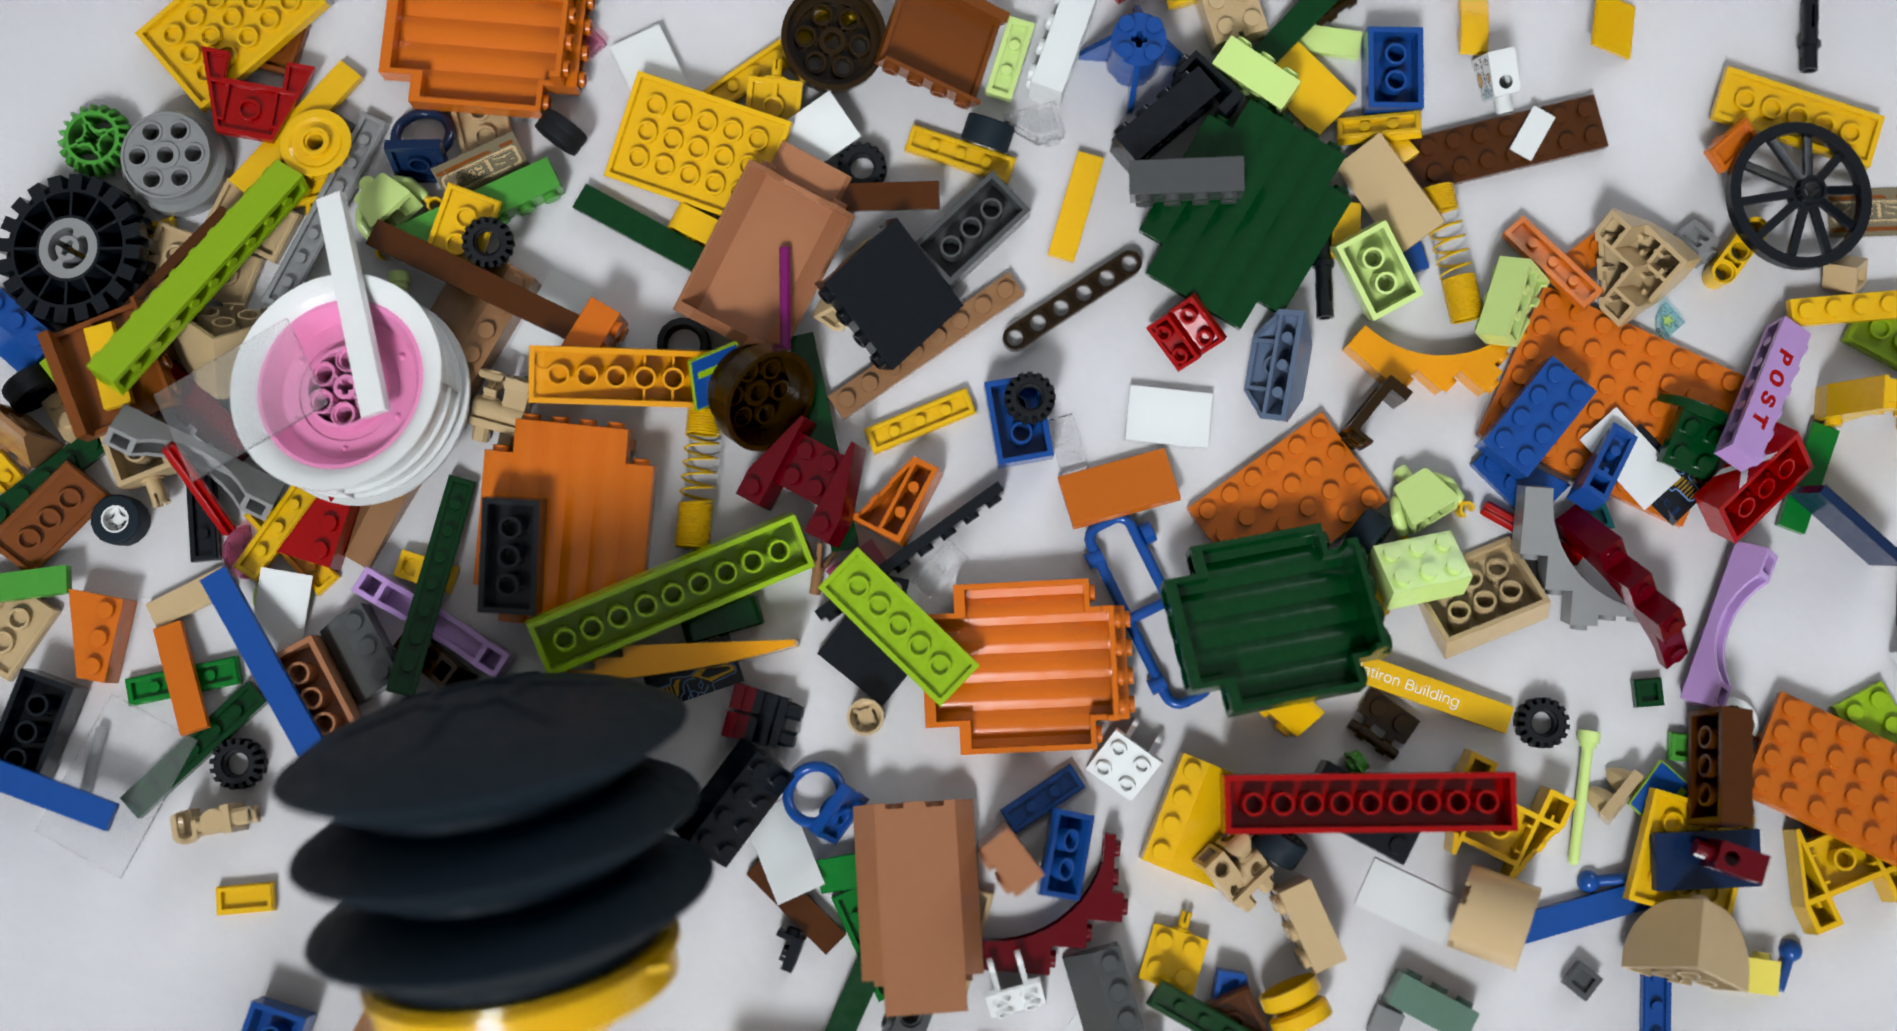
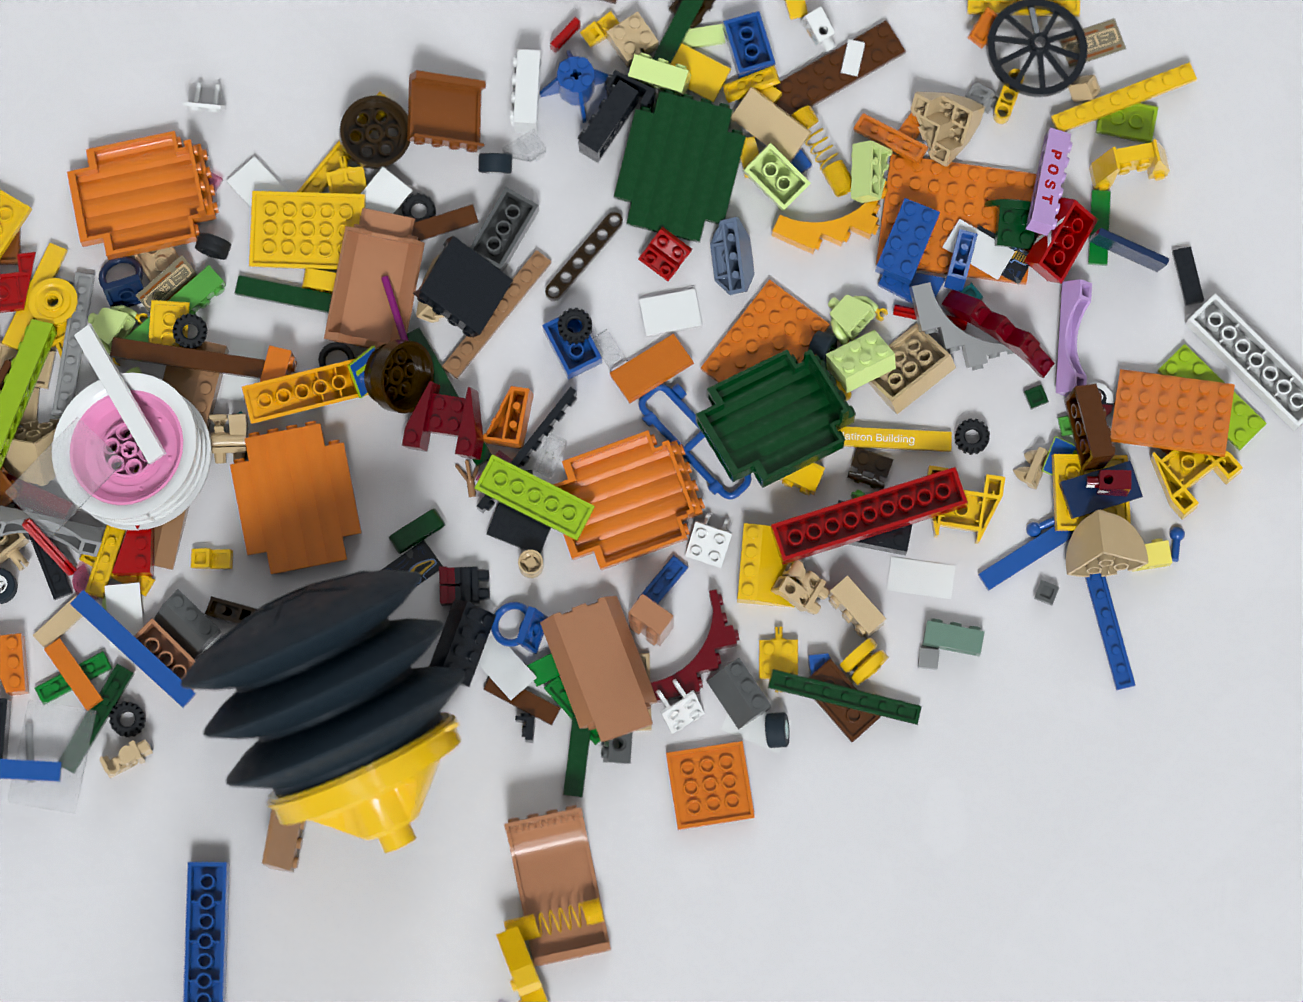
camera: 15 degrees left, 5 degrees down
yellow tile [215,881,277,916] -> none
lavender arch [351,566,517,677] -> none
dark green tile [385,474,477,696] -> none
black brick [477,496,547,616] -> none
lime brick [525,511,815,673] -> none
light orange slope [566,640,799,679] -> none
yellow piece [674,408,721,549] -> none
yellow tile [864,387,977,456] -> none
yellow tile [904,124,1016,186] -> none
yellowish green plate [985,16,1035,103] -> none
blue slope [1036,808,1095,901] -> none
yellow tile [1047,151,1104,263] -> none
dark grey brick [1129,156,1245,207] -> none
black wheel [1251,834,1308,870] -> none
black pin [1312,237,1334,320] -> none
dark brown panel [1338,375,1413,451] -> none
tan brick [1447,864,1542,971] -> none
yellowish green piece [1568,729,1601,865] -> none
clear light blue tile [1654,302,1685,340] -> none

